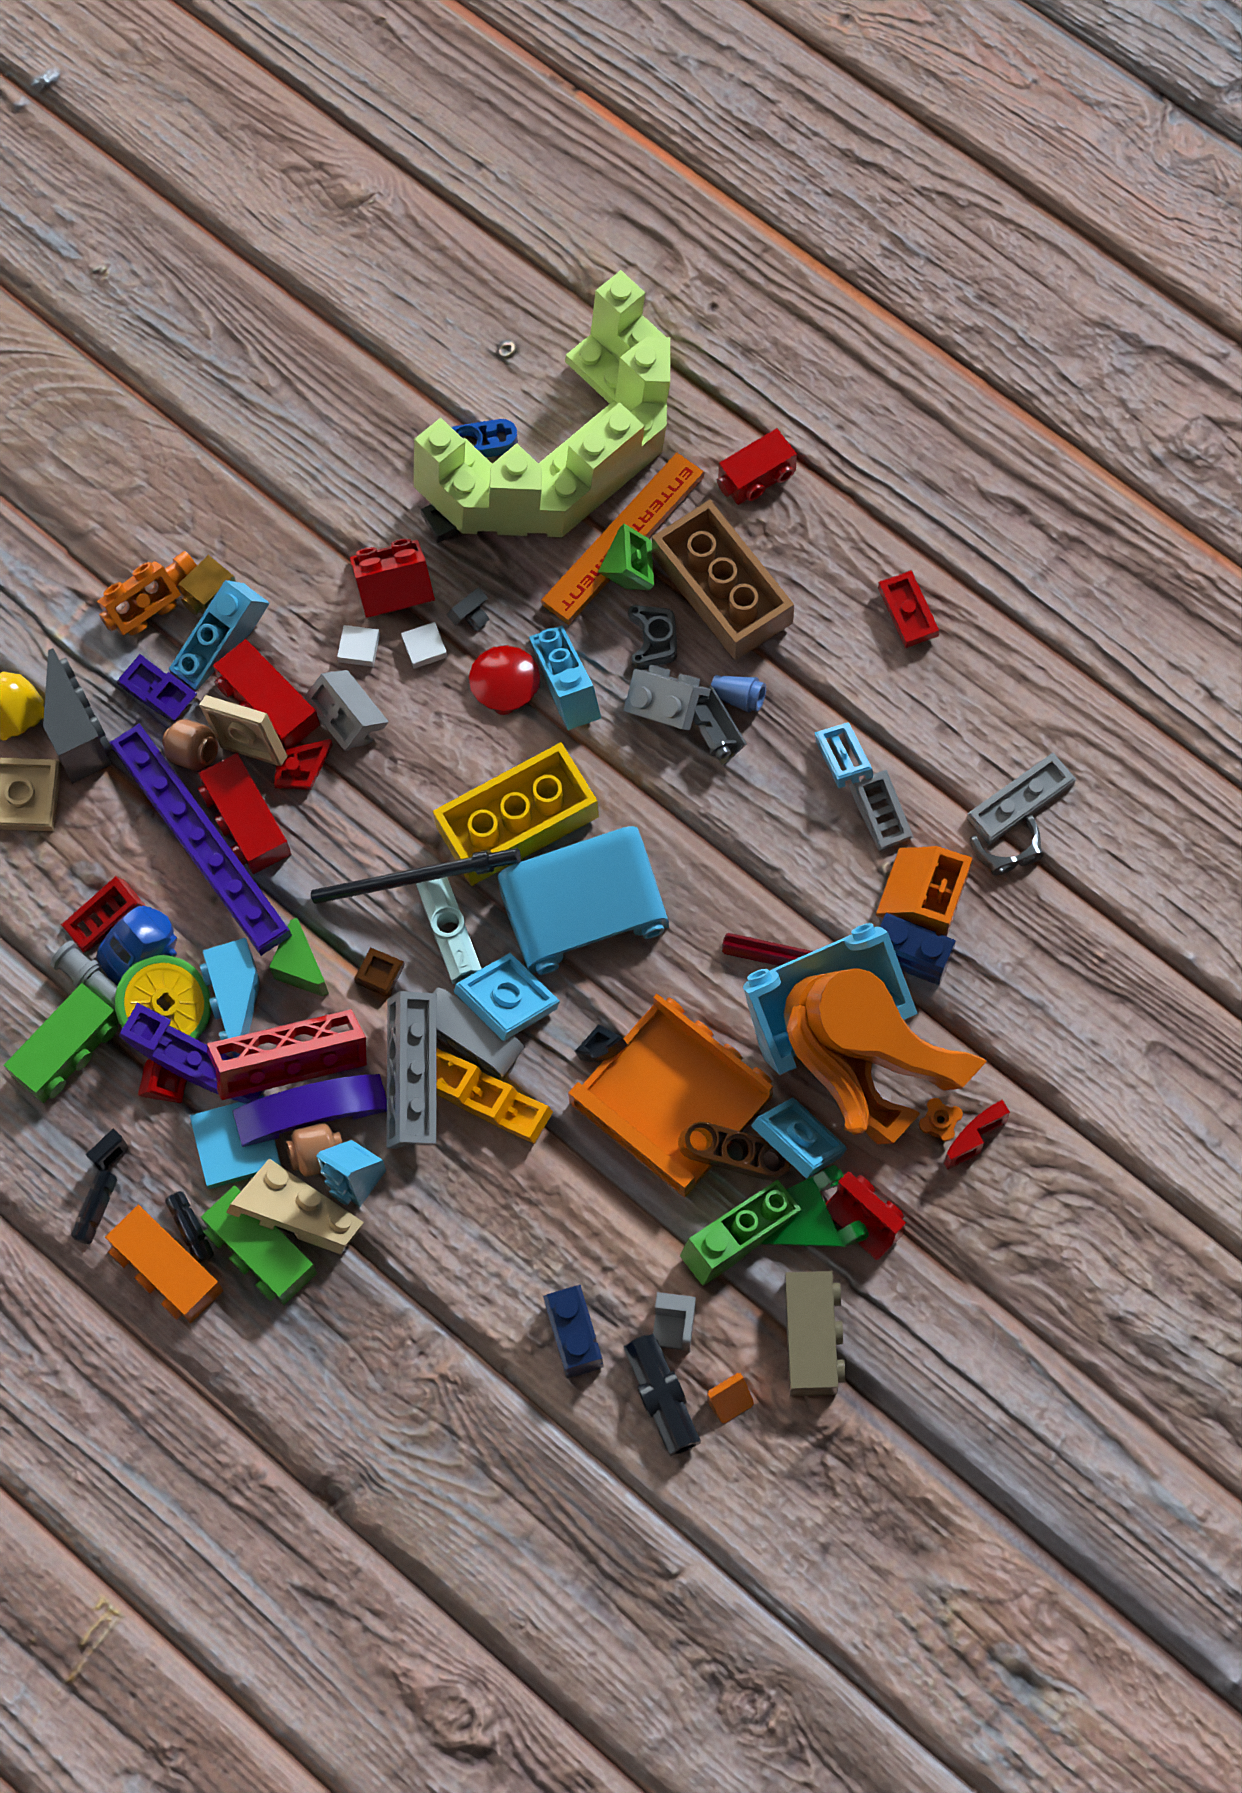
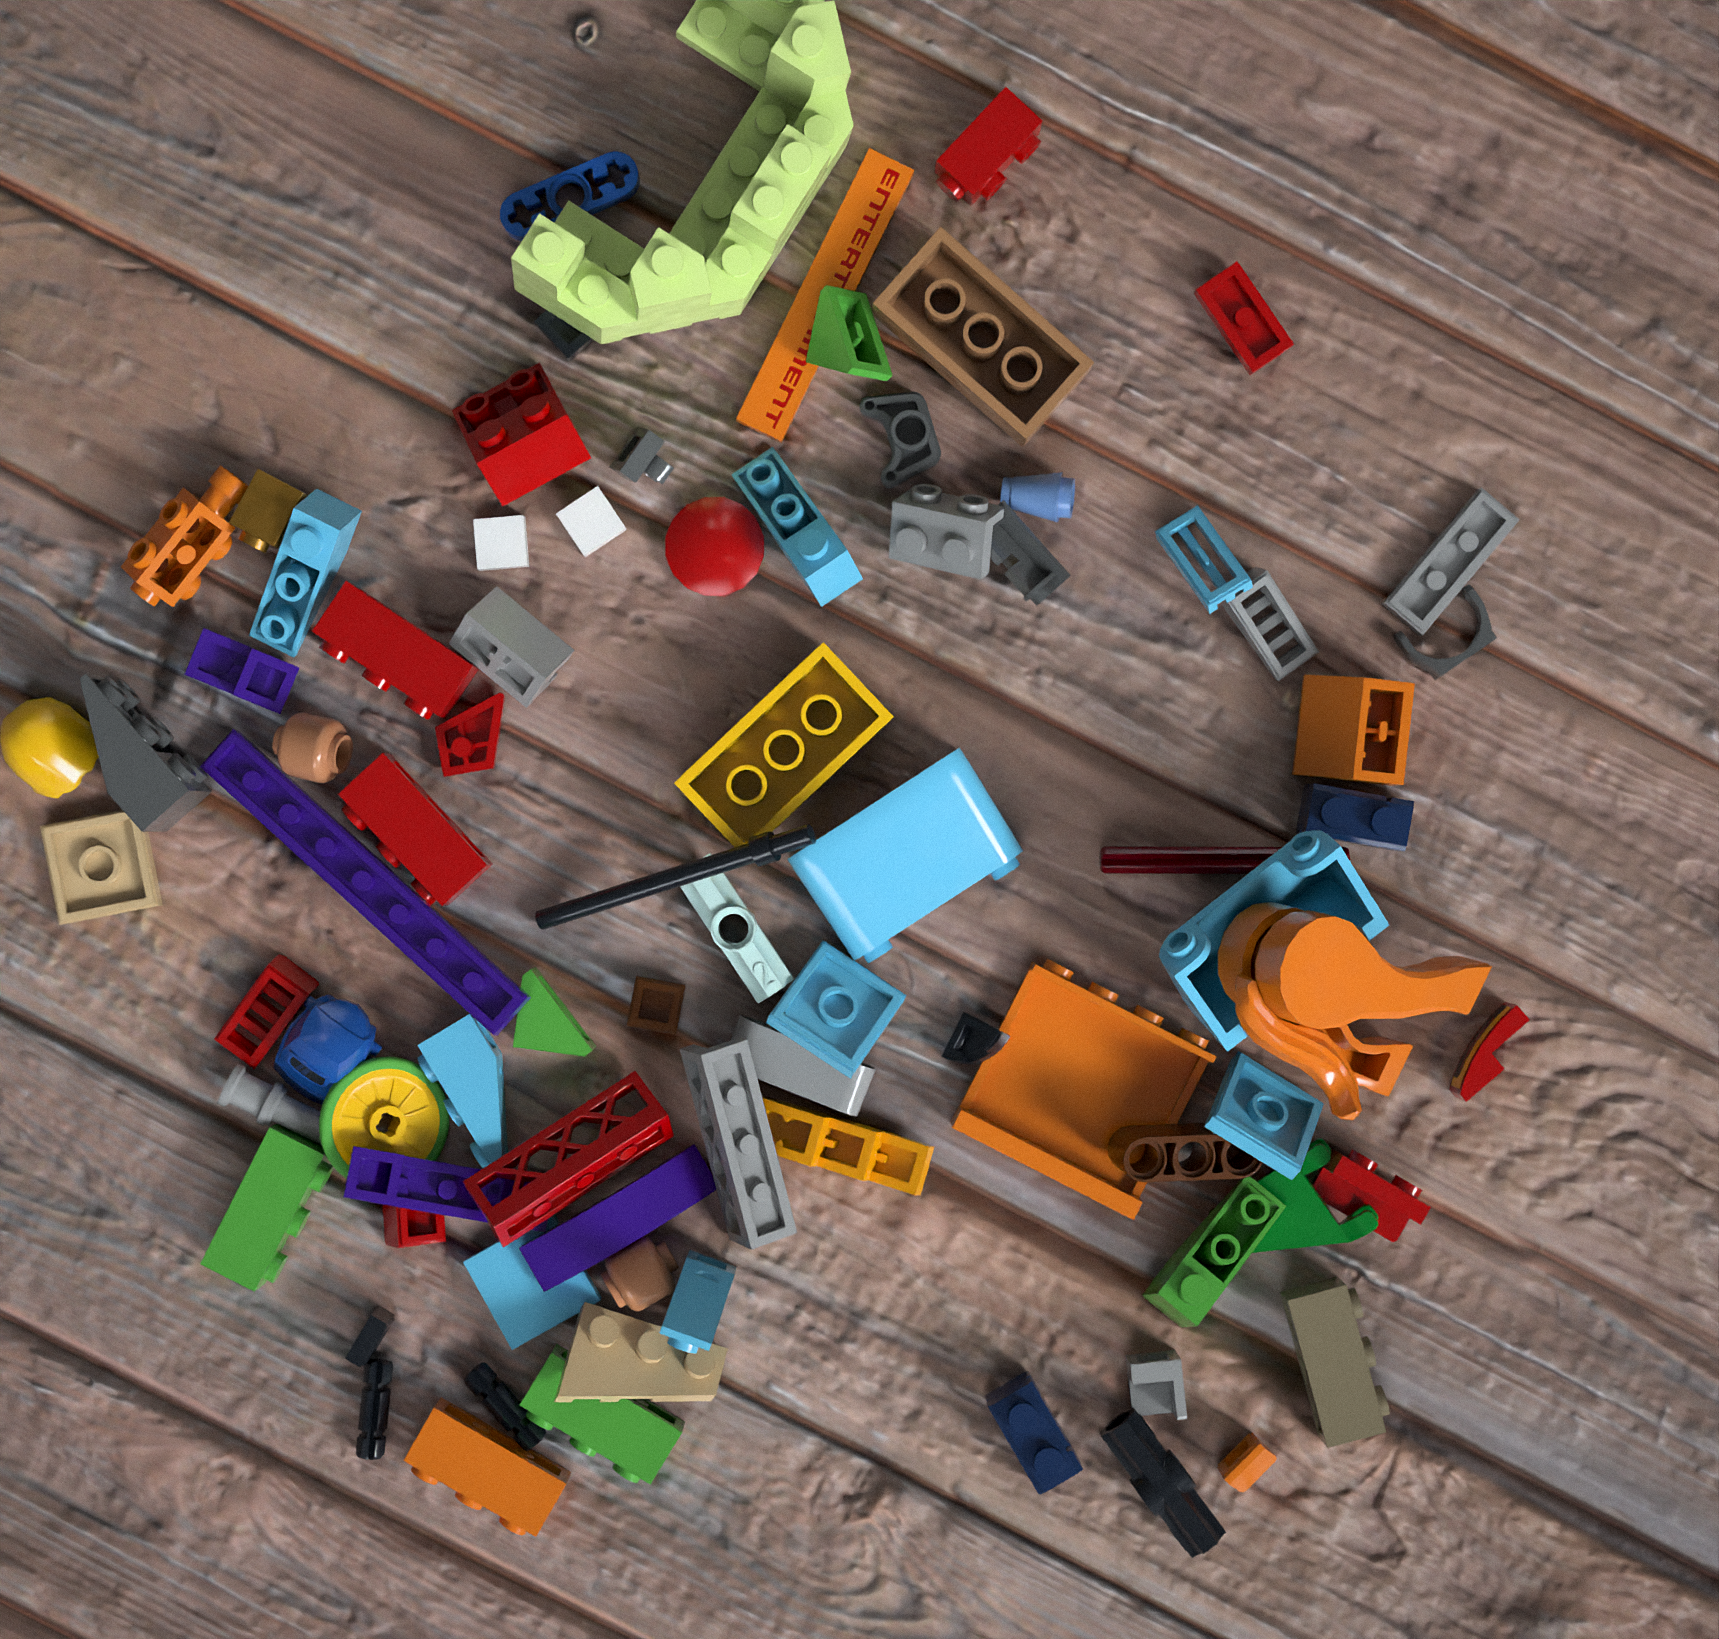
camera: 15 degrees left, 20 degrees up
tan tile [199,695,287,766] -> none
orange plate [919,1098,963,1141] -> none

